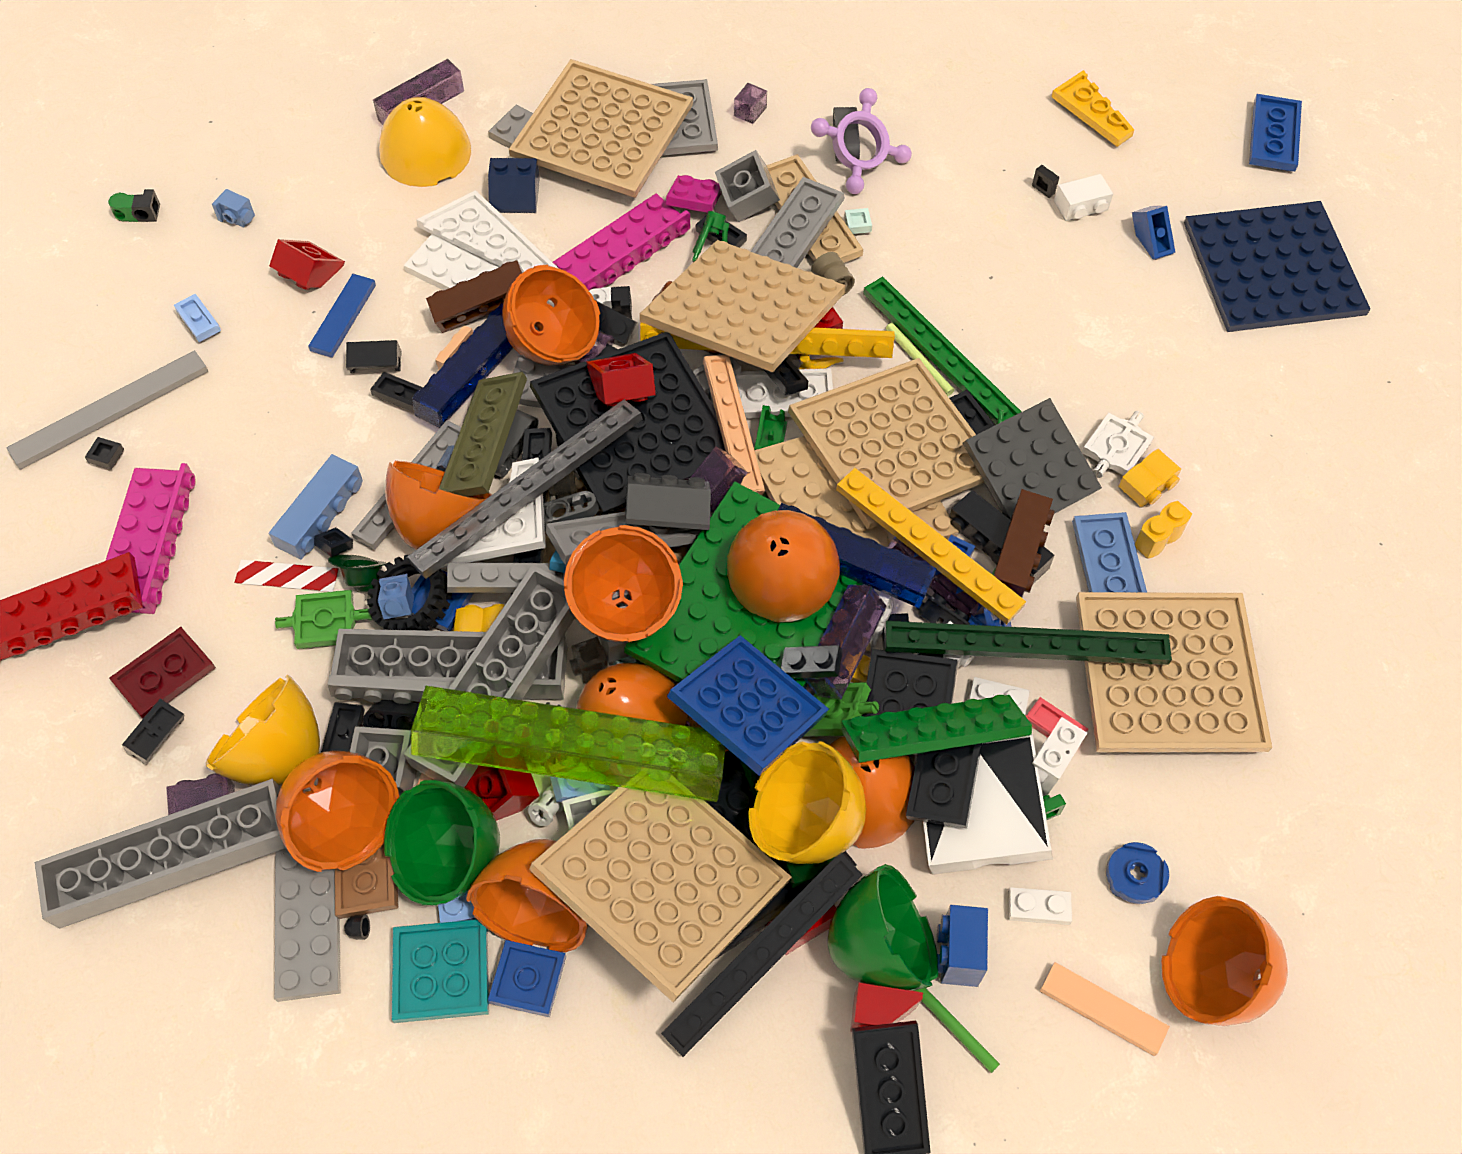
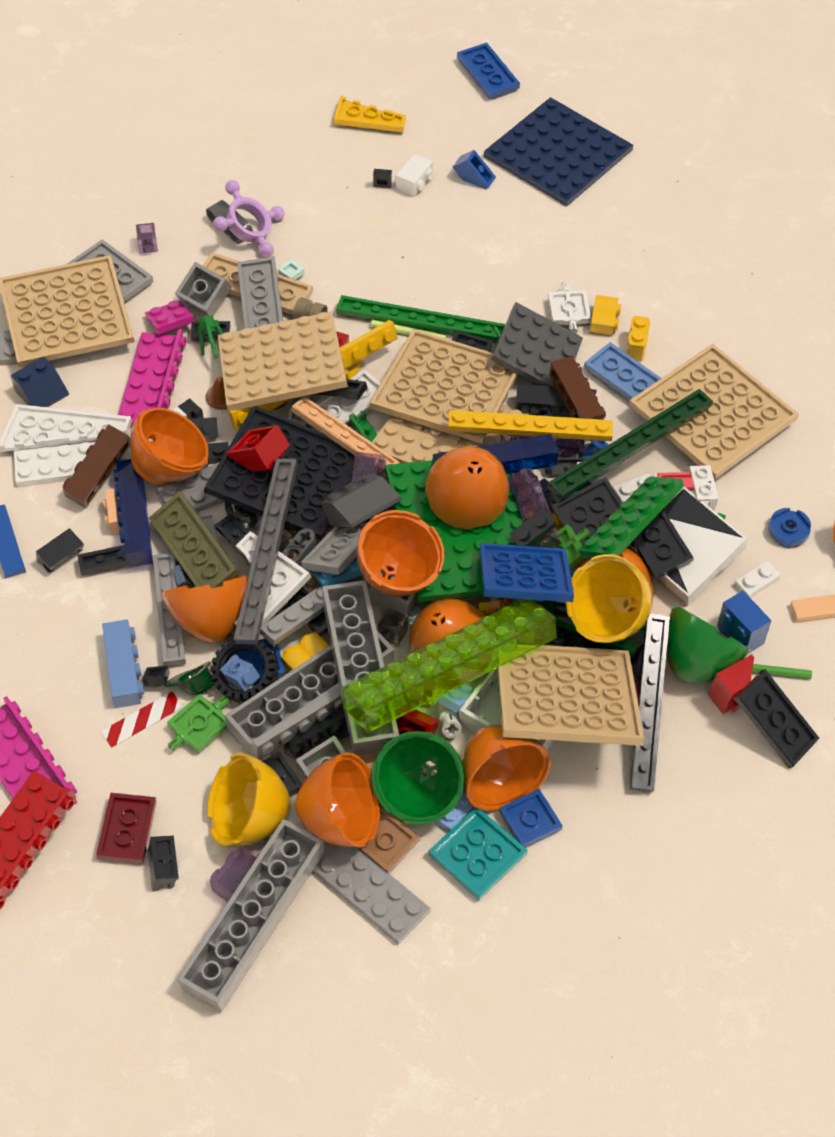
camera: 40 degrees left, 5 degrees down
black hinge [344,914,370,940] -> none

